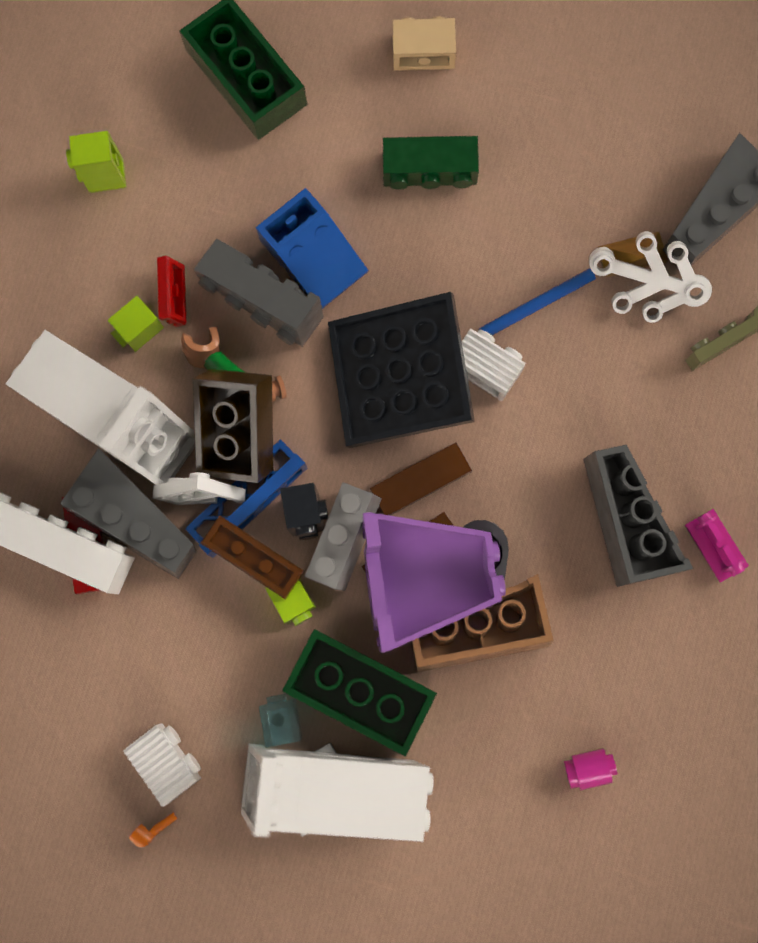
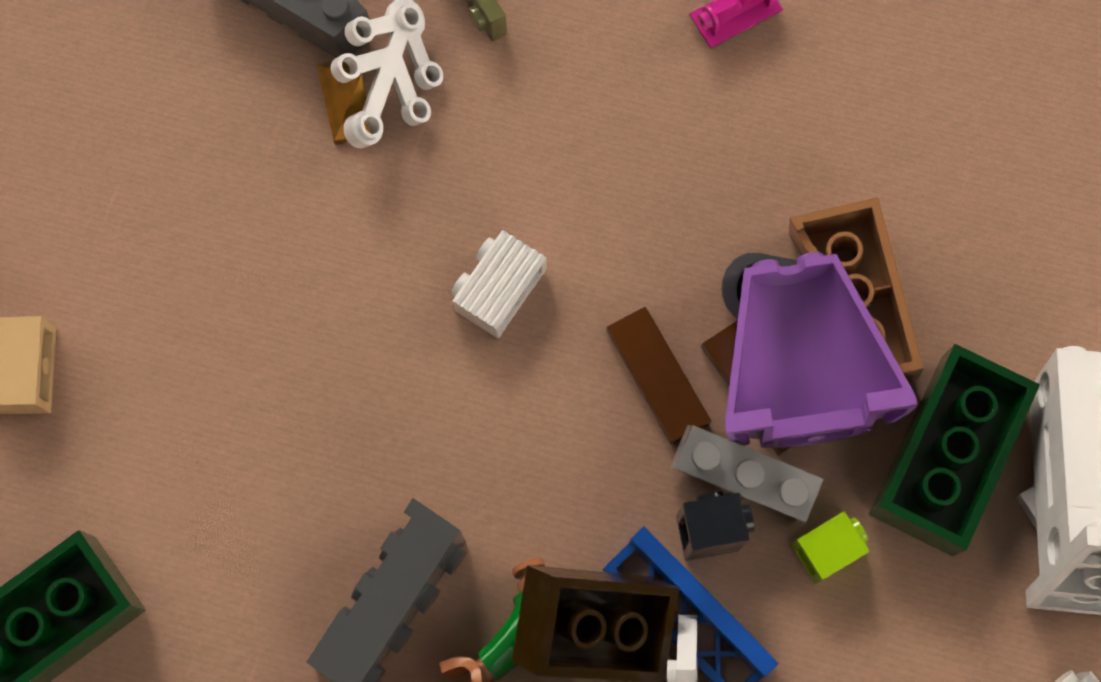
camera: 95 degrees left, 5 degrees down
reddish brown tile [200,515,305,600] -> none
blue slope [255,188,369,309] -> none
clear light blue brick [259,694,303,748] -> none
black plate [328,292,475,448] -> none
dark green brick [383,136,479,190] -> none
blue bar [479,268,596,335] -> none
dark pink brick [564,749,618,790] -> none
dark grey wedge [583,444,694,587] -> none

